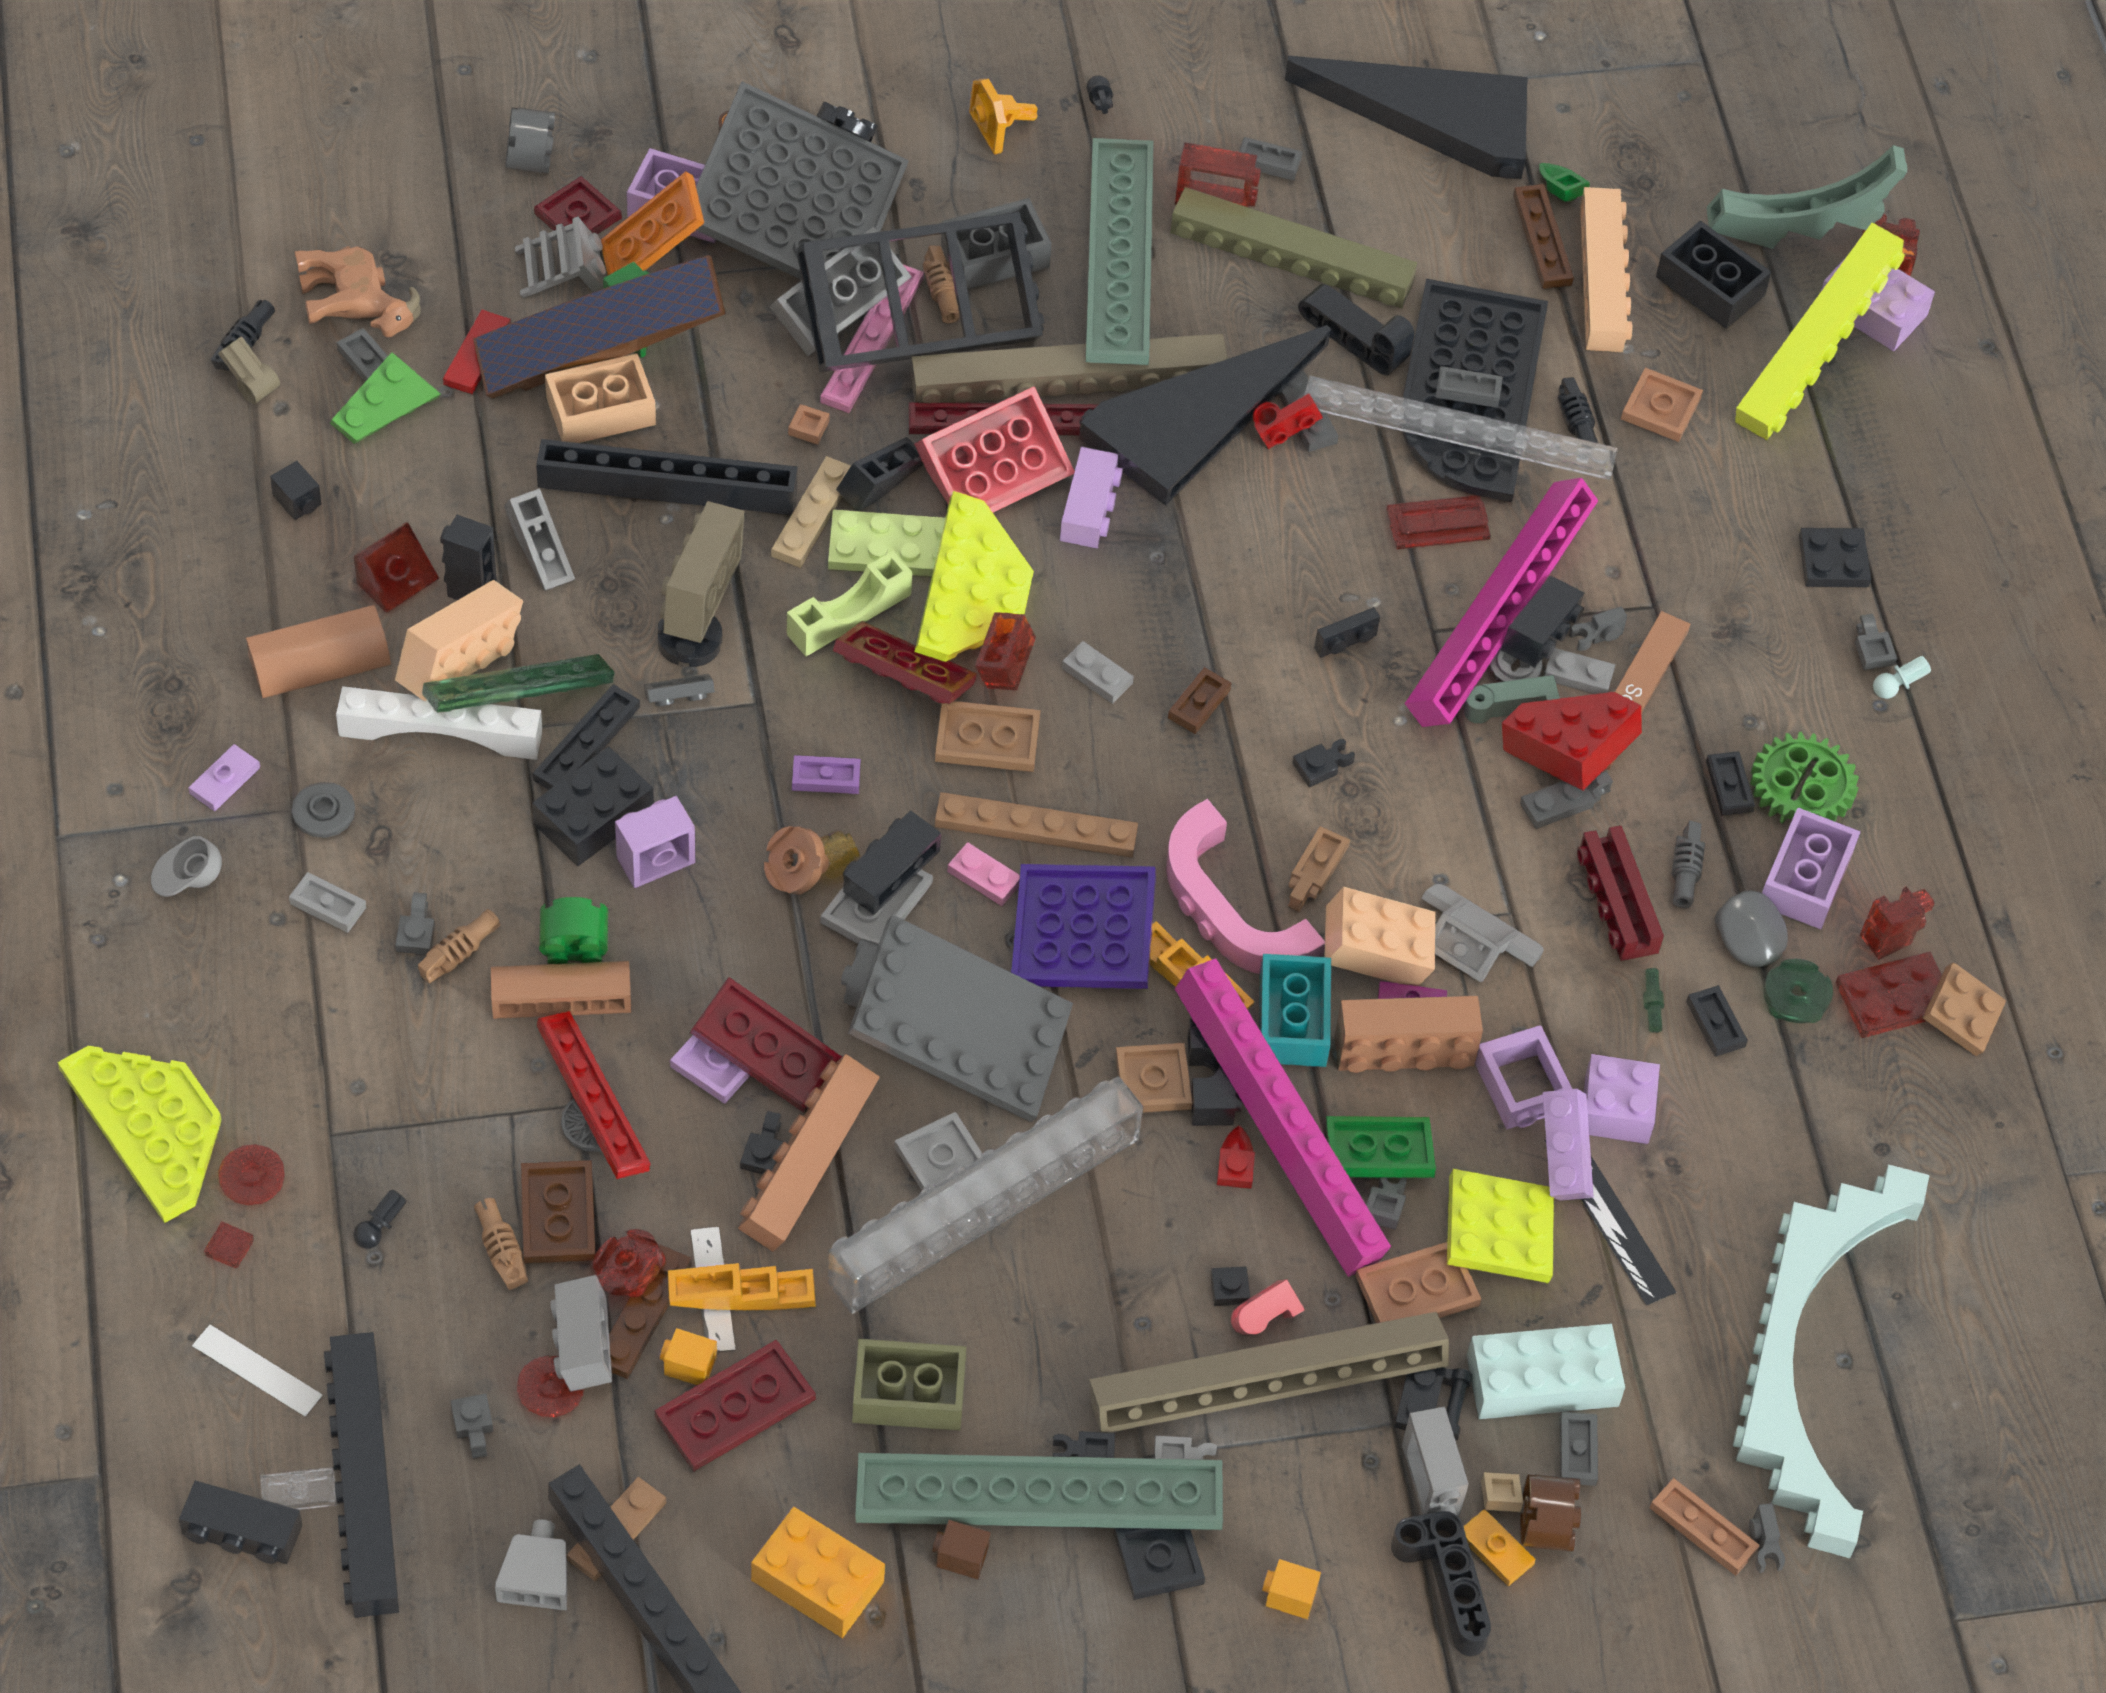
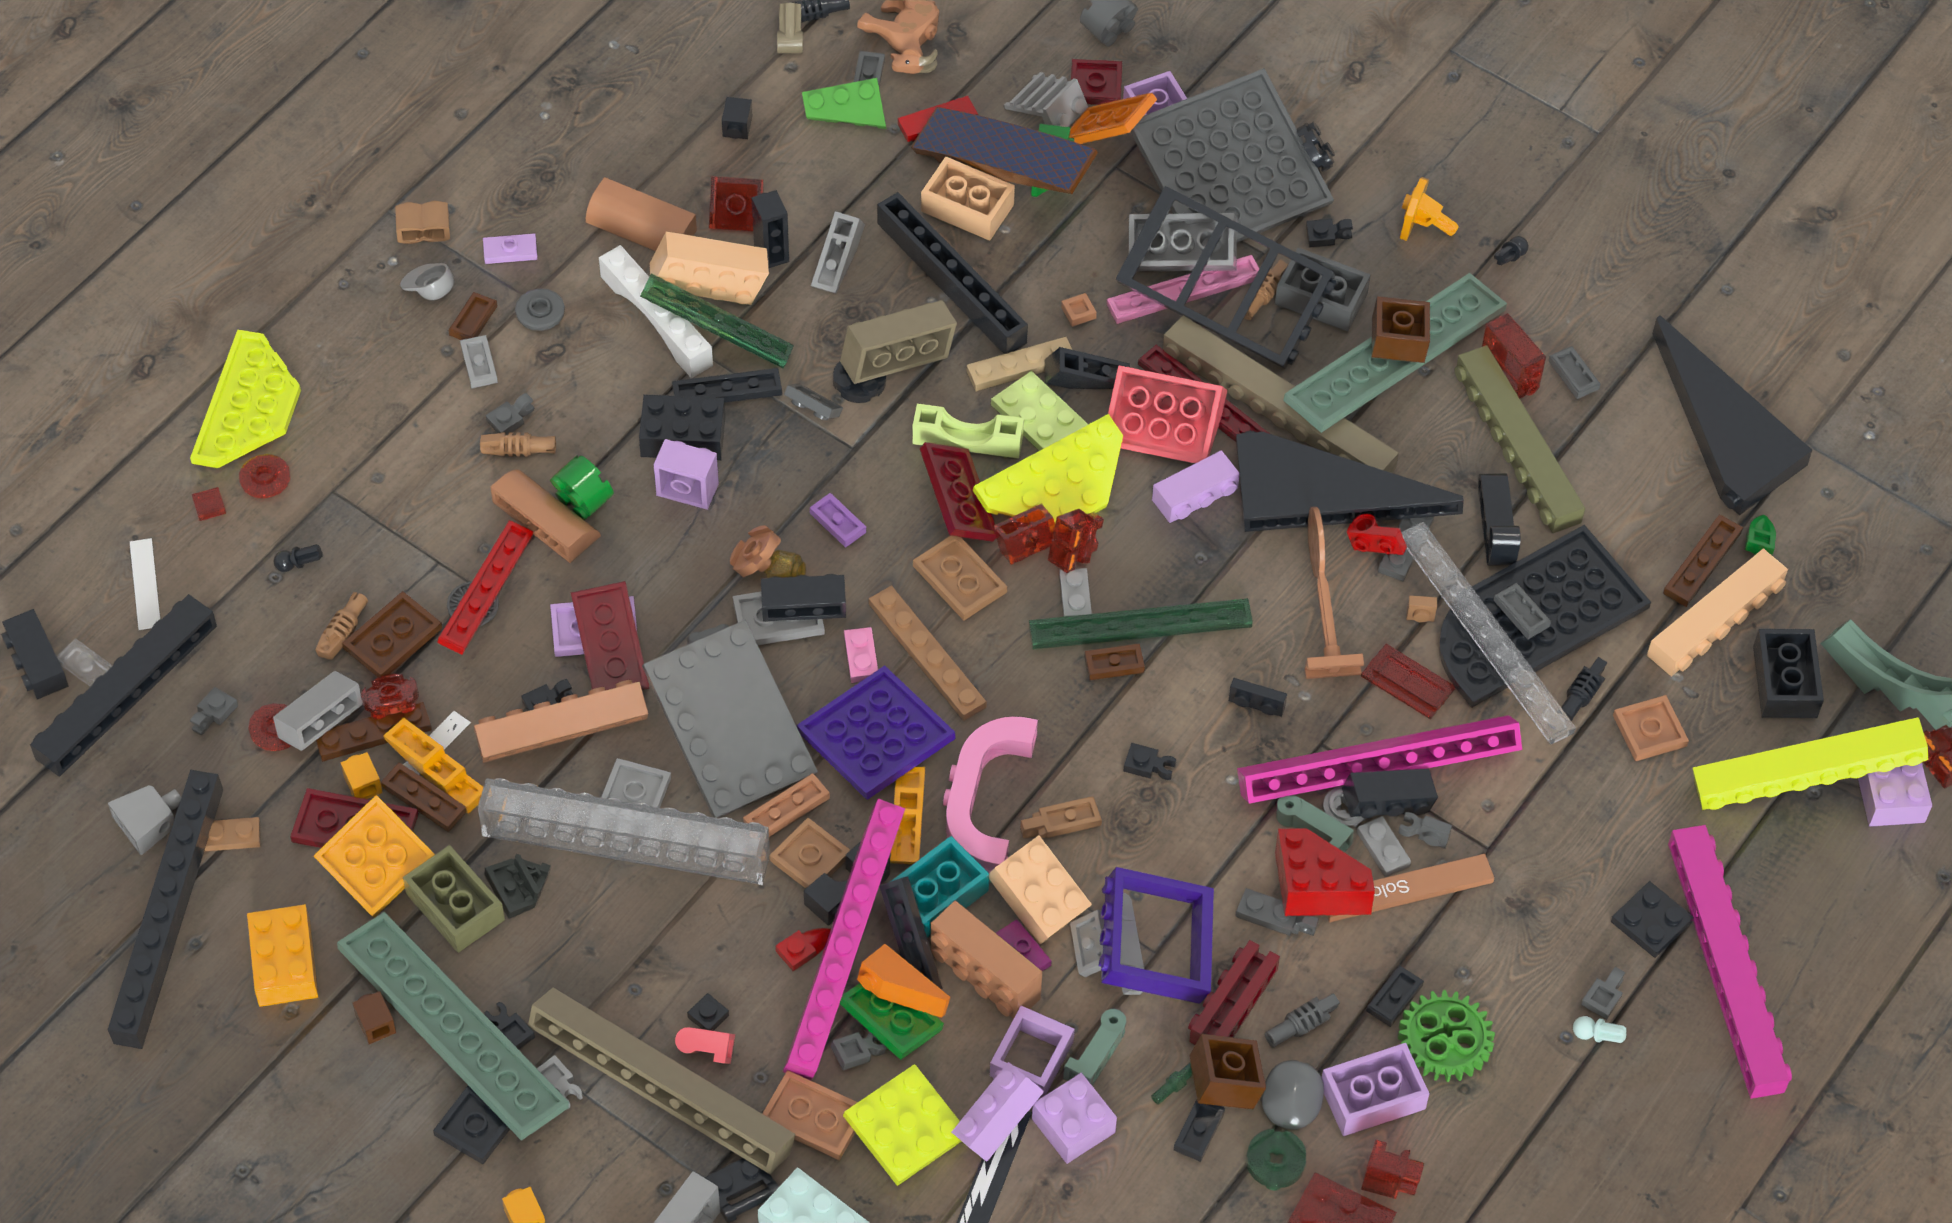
camera: 50 degrees right, 0 degrees up
none -> light orange plate [314,795,435,918]
none -> reddish brown plate [381,762,467,832]
none -> medium nougat brick [395,201,450,244]
none -> reddish brown tile [448,292,498,340]
none -> pearl dark grey slope [484,853,551,919]
none -> nougat plate [743,773,830,843]
none -> orange slope [857,944,950,1018]
none -> black plate [879,876,943,989]
none -> clear green plate [1029,598,1253,649]
none -> clear red hips [1048,509,1104,573]
none -> sand green leg [1063,1009,1126,1086]
none -> dark purple window [1098,867,1214,1004]
none -> reddish brown brick [1189,1034,1266,1110]
none -> nougat piece [1304,507,1364,679]
none -> black plate [1306,219,1353,248]
none -> reddish brown brick [1371,296,1430,363]
none -> medium nougat plate [1406,596,1437,622]
none -> dark pink brick [1668,825,1792,1099]

